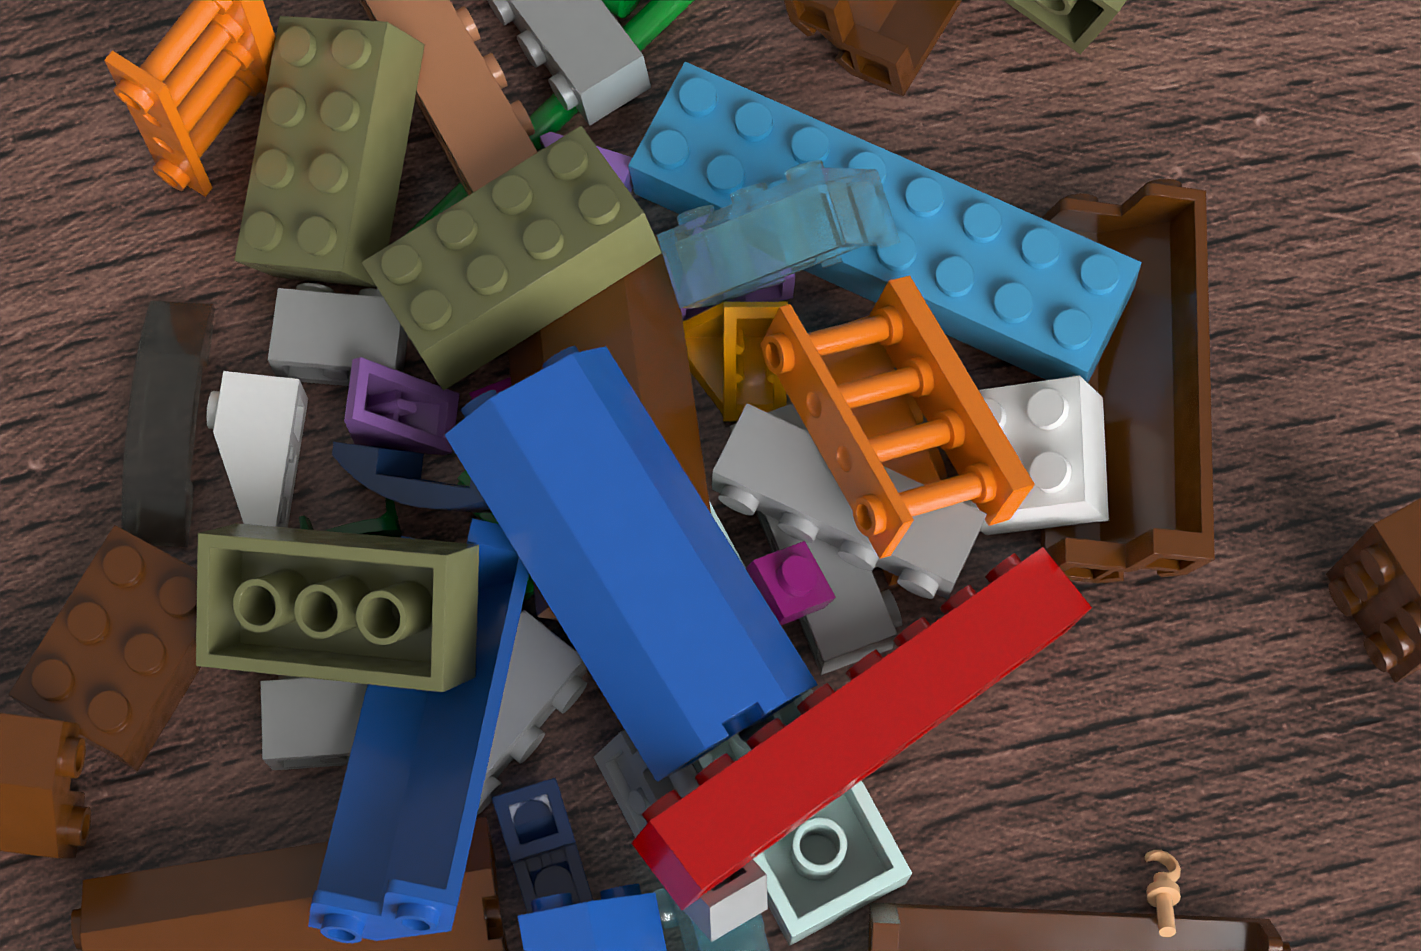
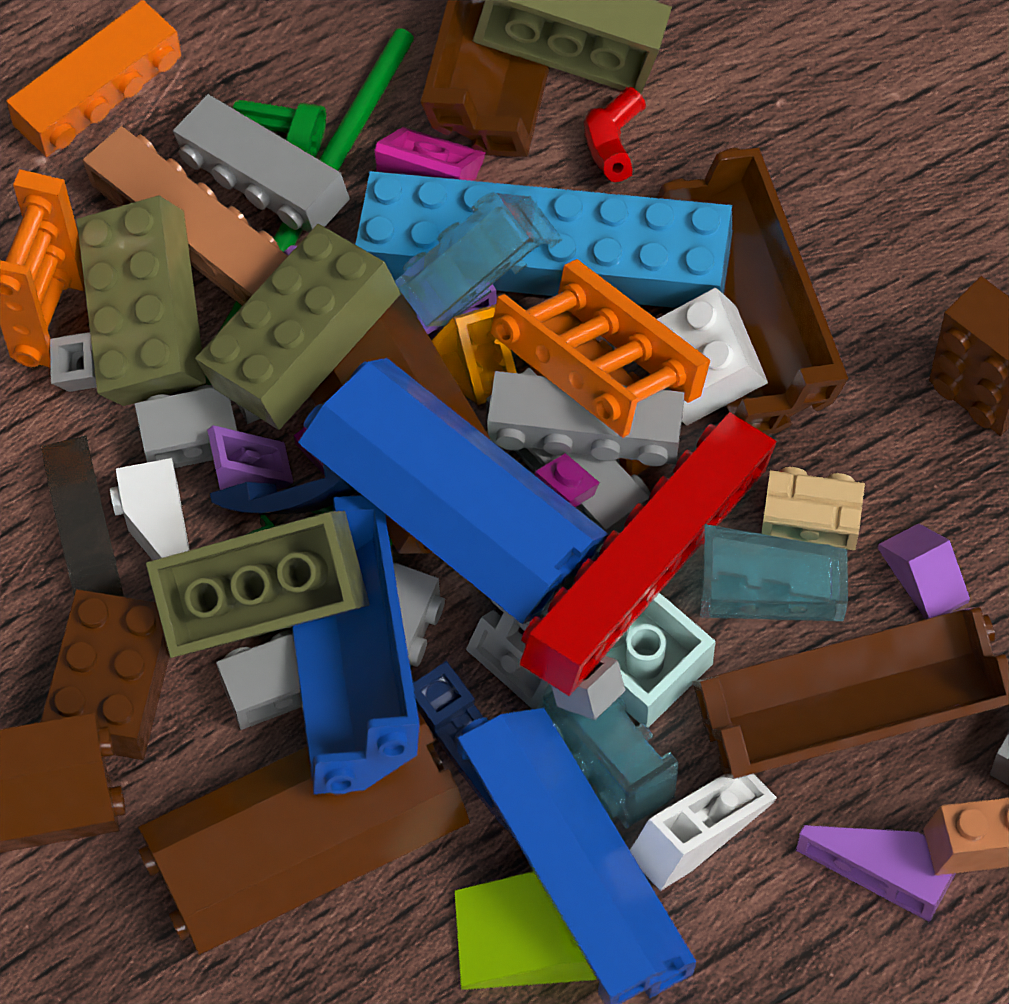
camera: 15 degrees left, 10 degrees down
light nougat hand [1145,850,1181,937] -> none
none -> light grey plate [50,332,97,392]
none -> dark pink slope [375,127,486,181]
none -> red arm [583,87,646,183]
none -> clear light blue wedge [700,524,848,621]
none -> tan brick [761,467,865,550]
none -> medium lavender slope [878,523,970,619]

